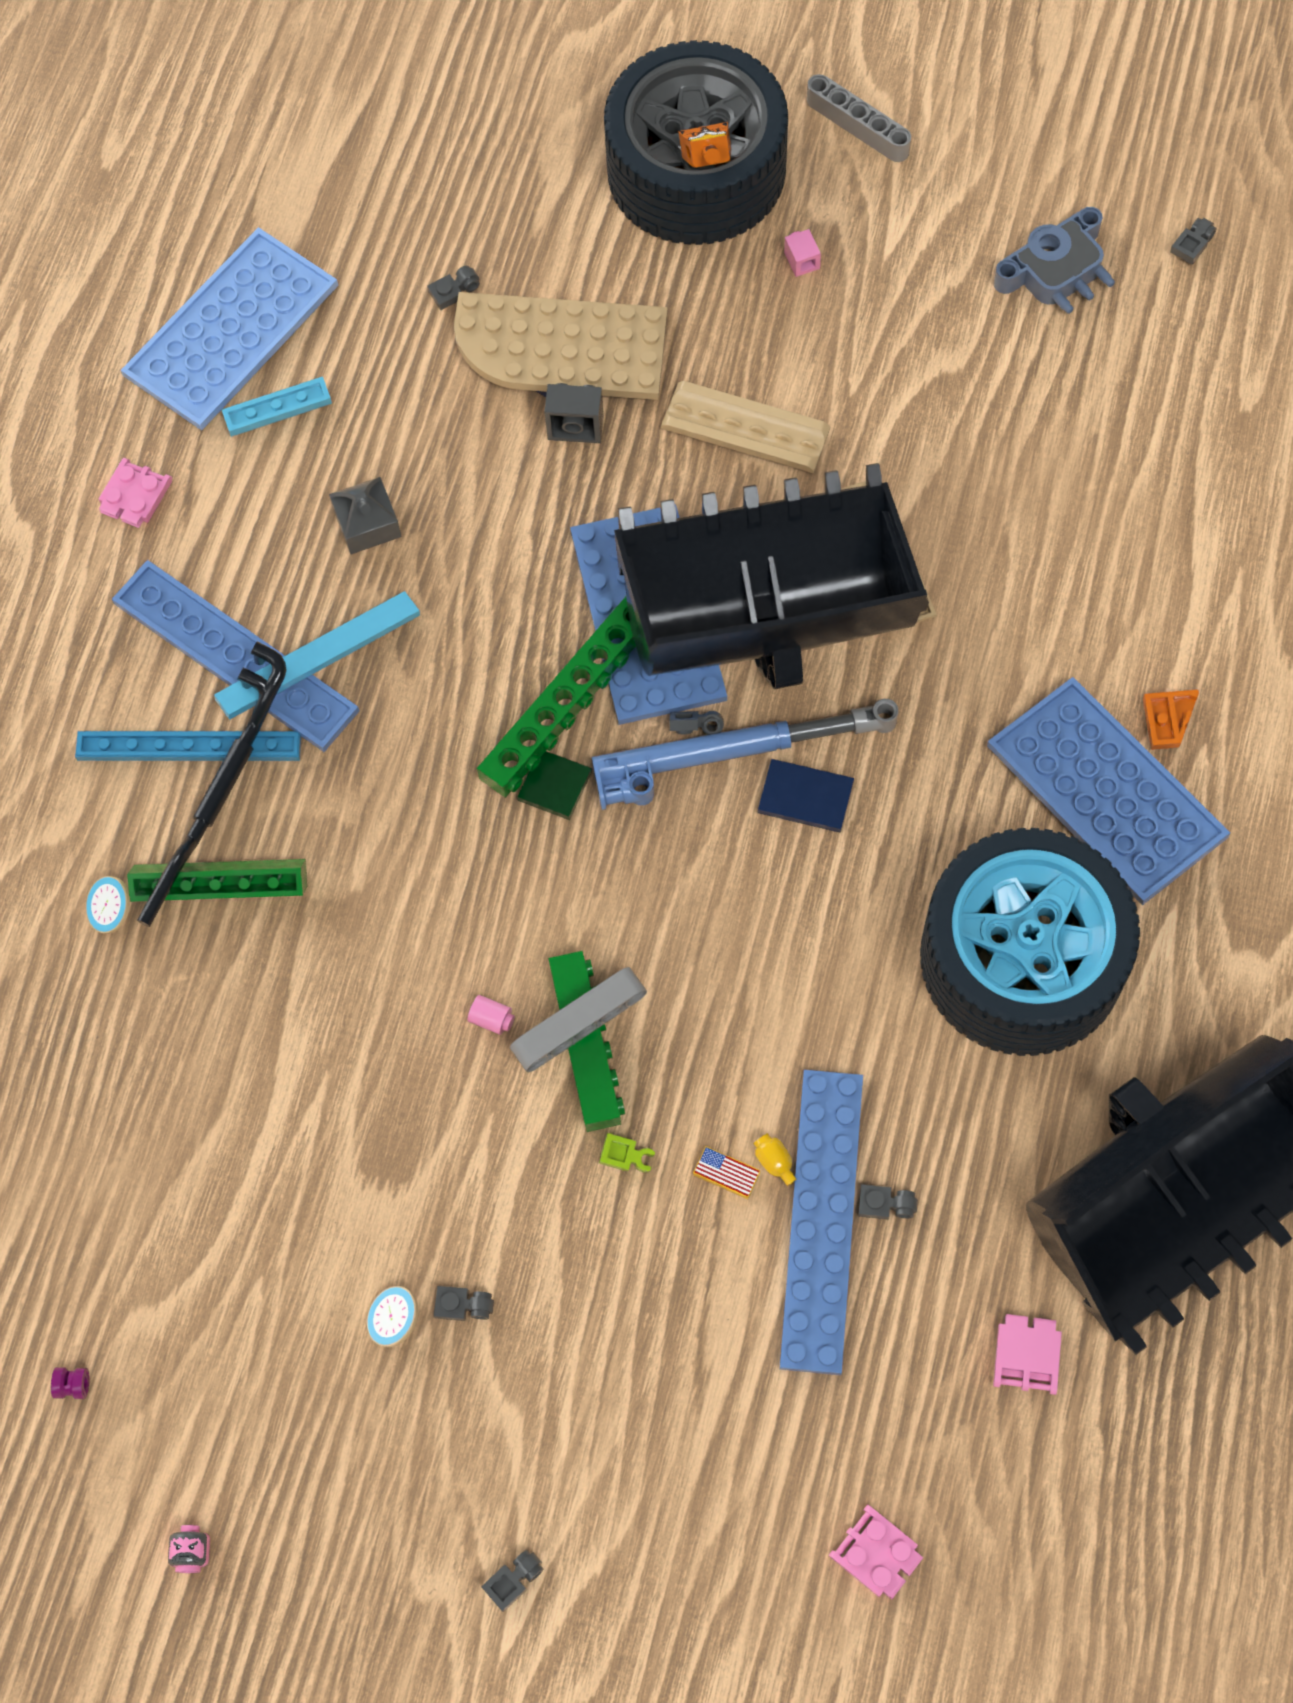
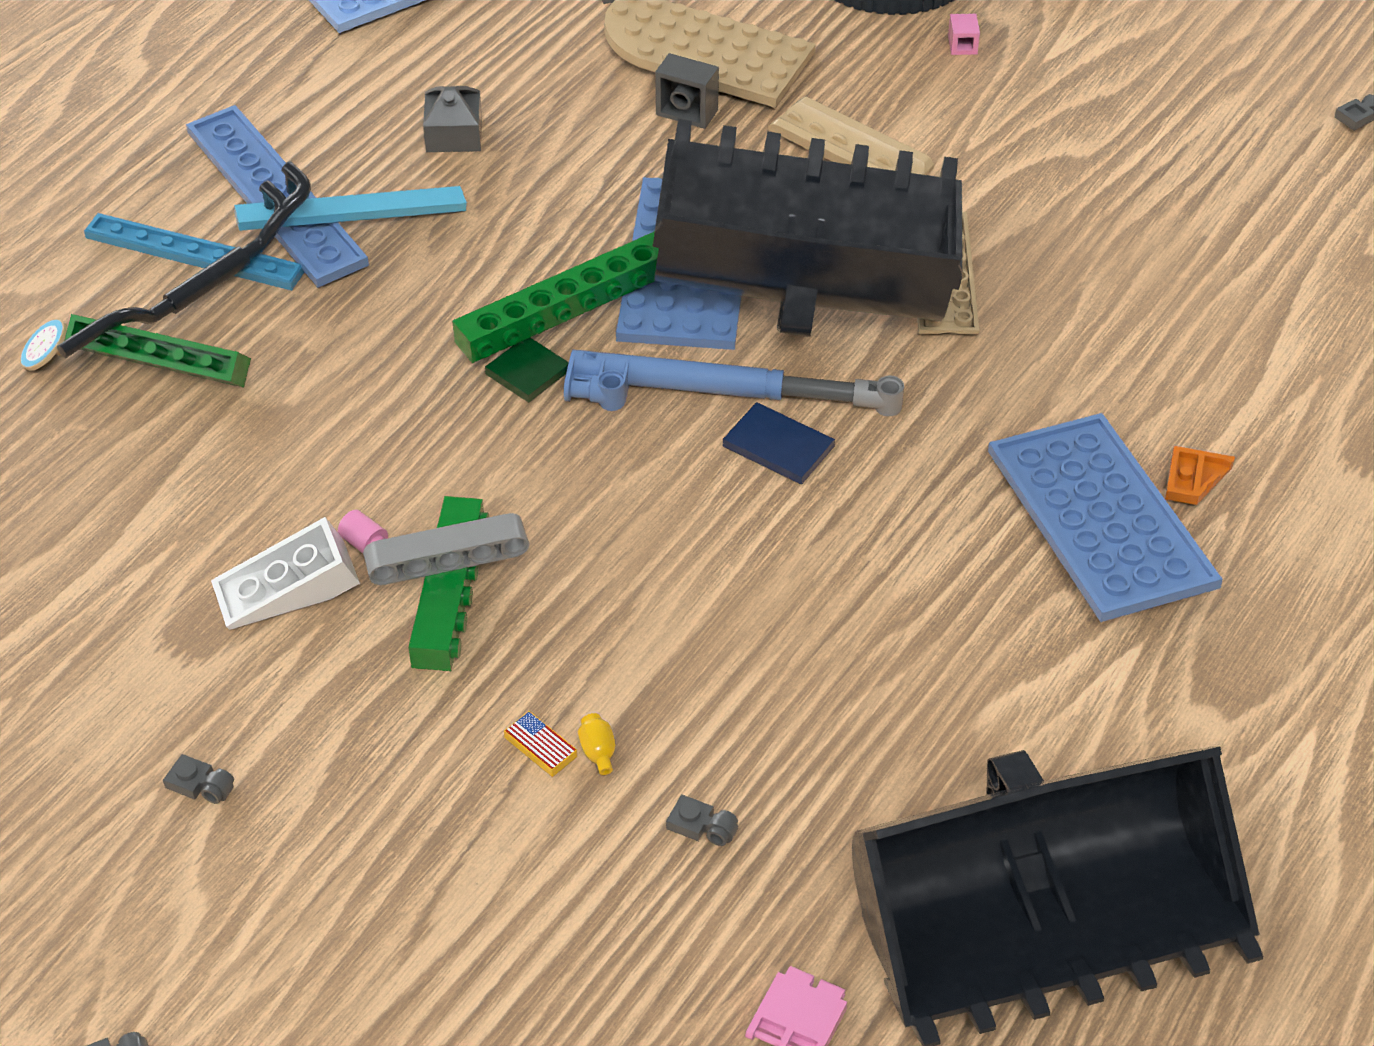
camera: 15 degrees right, 20 degrees down
bright pink plate [99,458,172,528] -> none
medium azure plate [222,377,332,437] -> none
piece [367,1286,418,1347] -> none
lime plate [599,1133,655,1173] -> none
dark grey plate [669,711,724,735] -> none
medium blue plate [779,1070,863,1375] -> none
wheel [920,828,1140,1056] -> none
sand blue piece [994,207,1115,314] -> none
none -> white slope [211,517,360,630]

